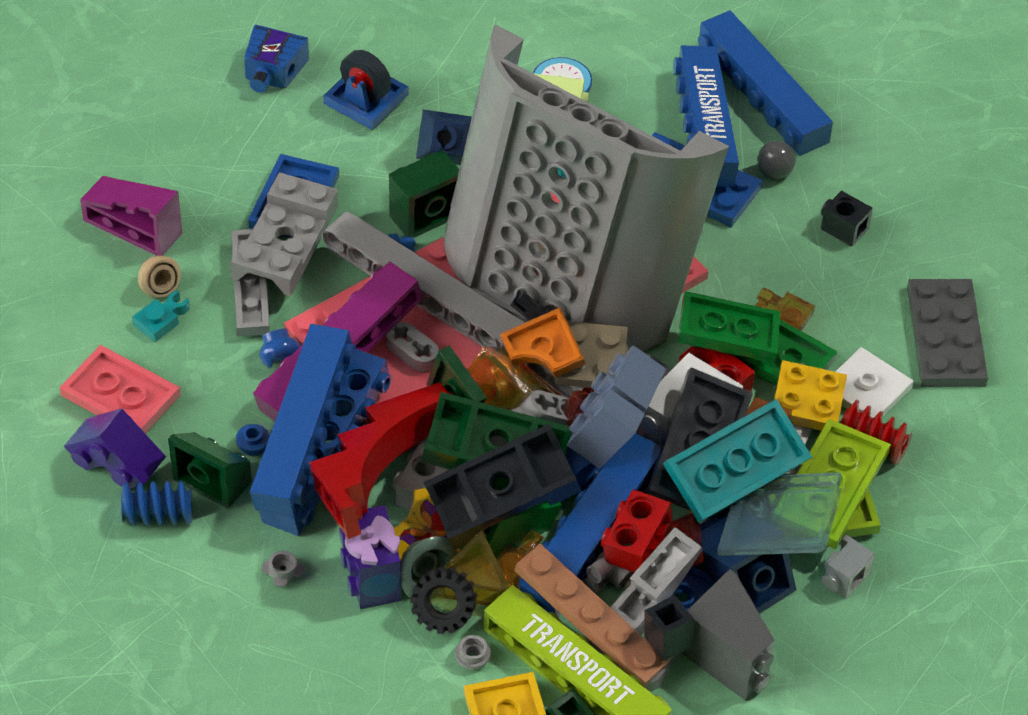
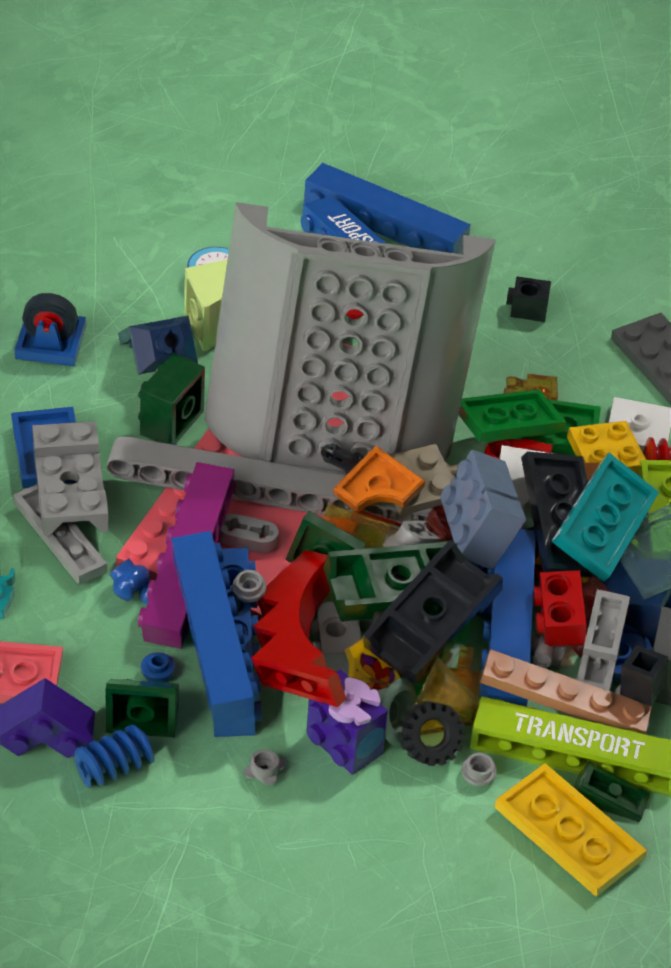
camera: 30 degrees left, 5 degrees down
none -> light grey plate [232,570,266,602]

